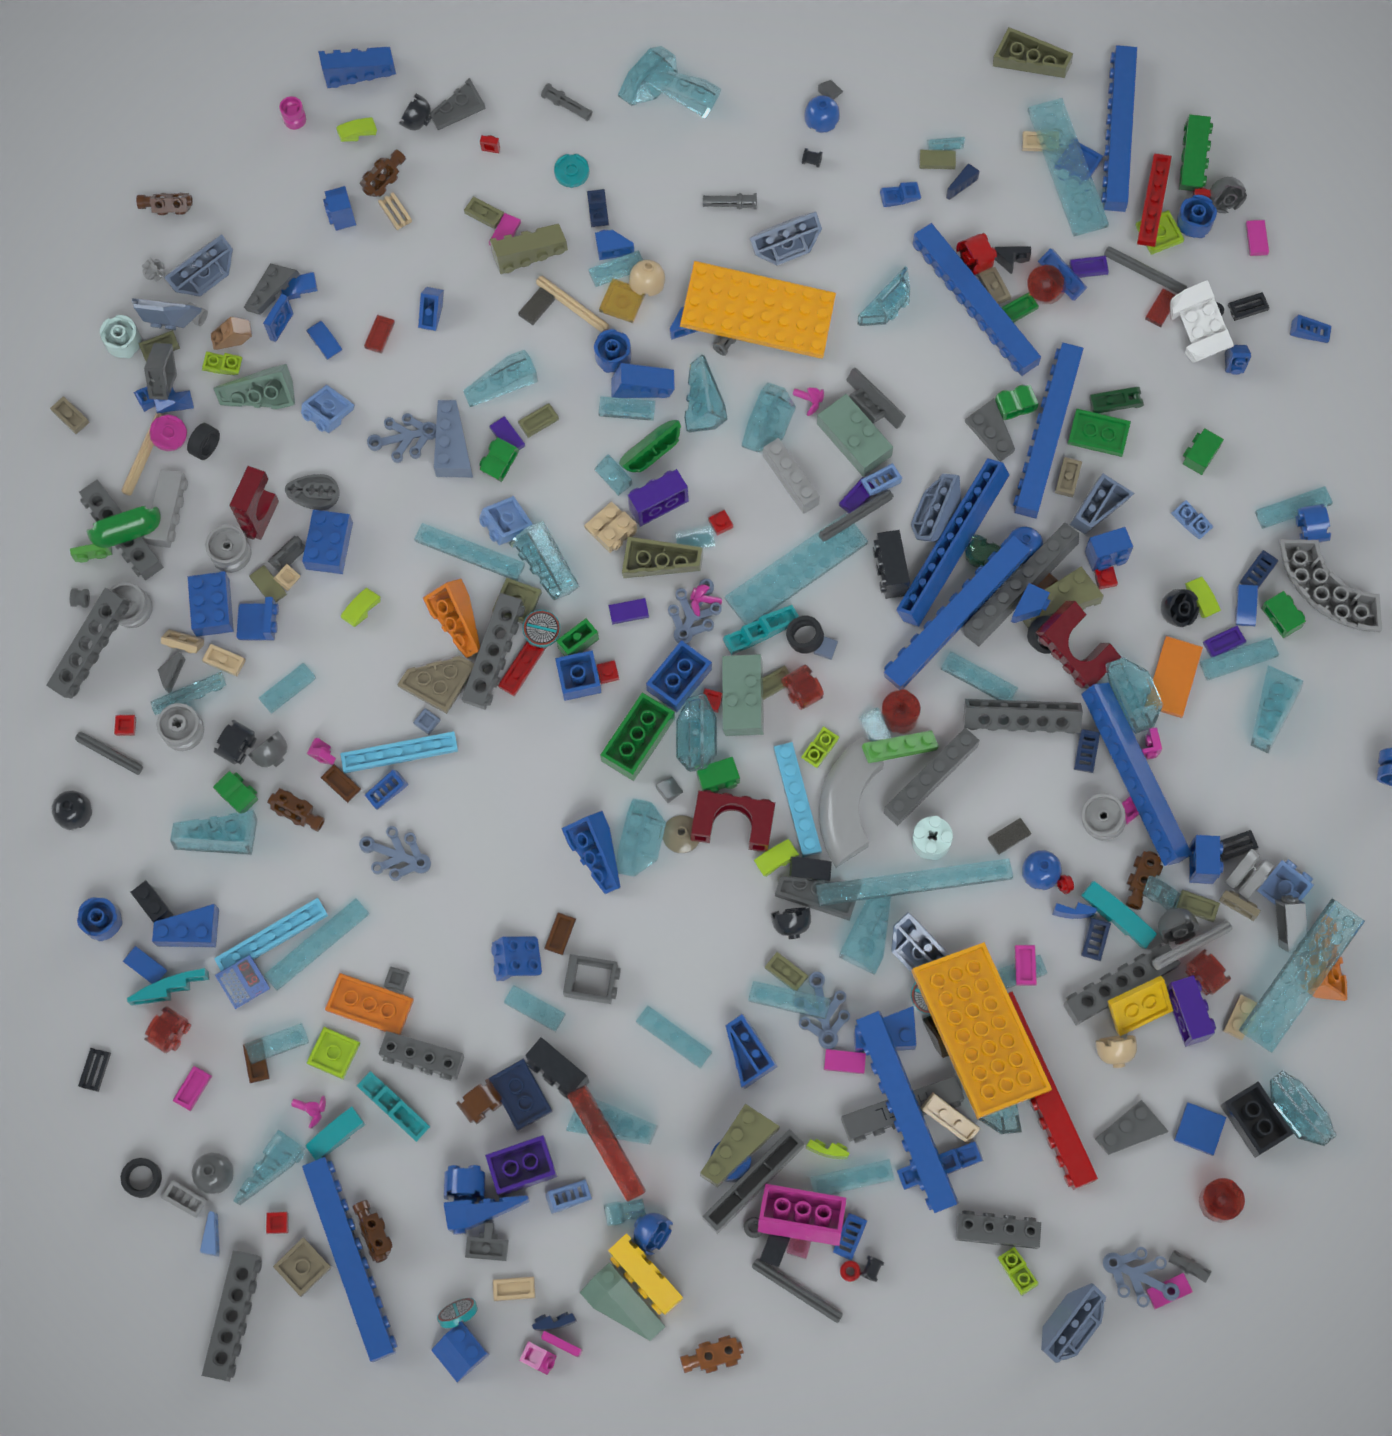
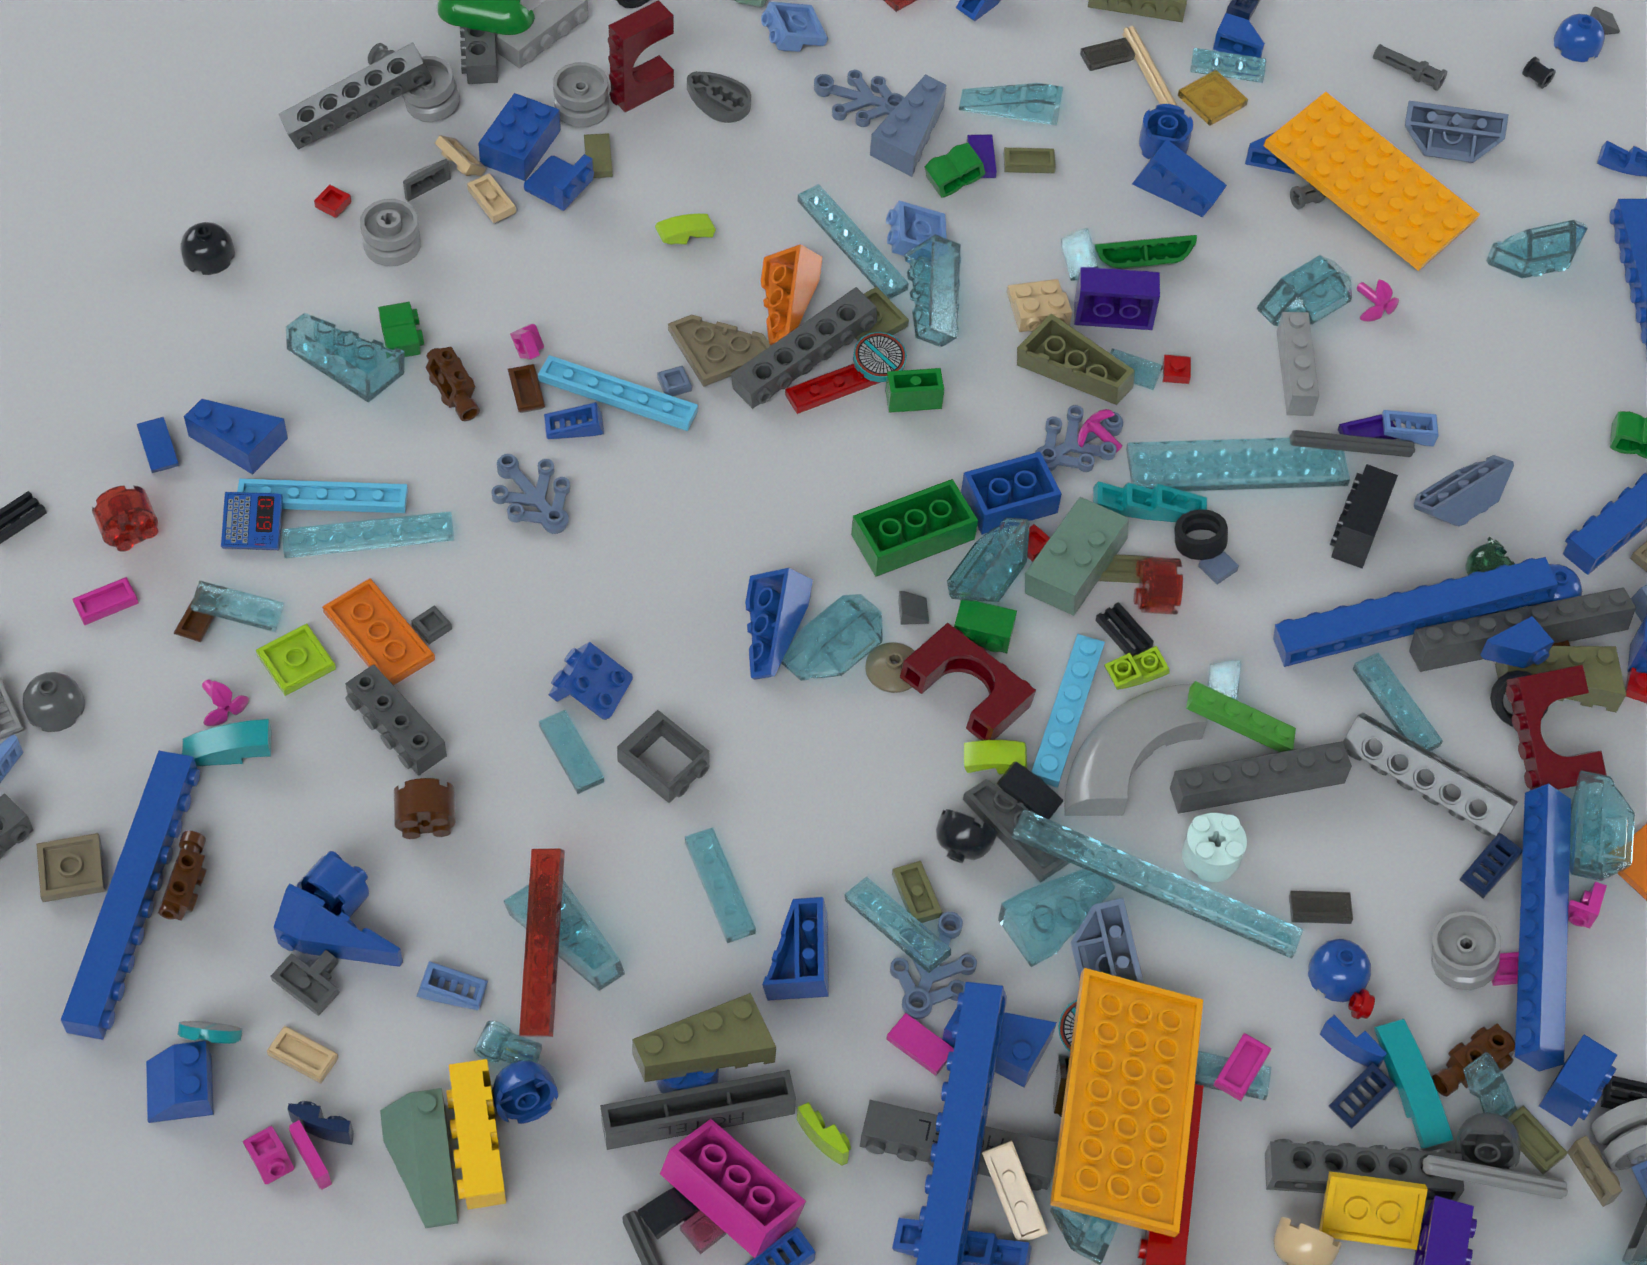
camera: 25 degrees right, 15 degrees down
bright green plate [70,544,113,563] -> none
dark grey axle [75,732,143,775] -> none
blue brick [77,897,123,941] -> none
teal slope [127,968,210,1006] -> none
black brick [130,880,174,923] -> none
clear light blue plate [150,671,227,715] -> none
black brick [214,720,257,765] -> none
clear light blue wedge [233,1130,305,1205] -> none
dark grey cylinder [248,731,287,768] -> none
clear light blue plate [258,663,316,714] -> none
red plate [266,1212,288,1234] -> none
dark grey hinge [268,536,305,572] -> none
tan plate [273,564,301,591] -> none
blue brick [302,510,353,574] -> none
teal slope [356,1071,430,1142] -> none
dark purple brick [485,1135,557,1197] -> none
dark blue tile [489,1058,553,1132] -> none
black brick [525,1037,589,1100] -> none
reddish brown tile [544,912,576,955] -> none
blue brick [555,650,602,701] -> none
red plate [596,660,620,684] -> none
clear light blue plate [598,396,656,421] -> none
dark purple tile [608,598,649,625] -> none
tan cylinder [629,260,665,296] -> none
clear light blue wedge [684,355,728,433] -> none
dark grey plate [744,1217,763,1238] -> none
clear light blue plate [810,1159,894,1195] -> none
sand green brick [817,394,893,477] -> none
dark grey bracket [846,368,906,429] -> none
clear red brick [881,689,921,734] -> none
blue brick [896,458,1010,627] -> none
dark grey wing [965,398,1015,462] -> none
clear red brick [1185,949,1231,996] -> none
none -> black tile [1095,602,1154,657]

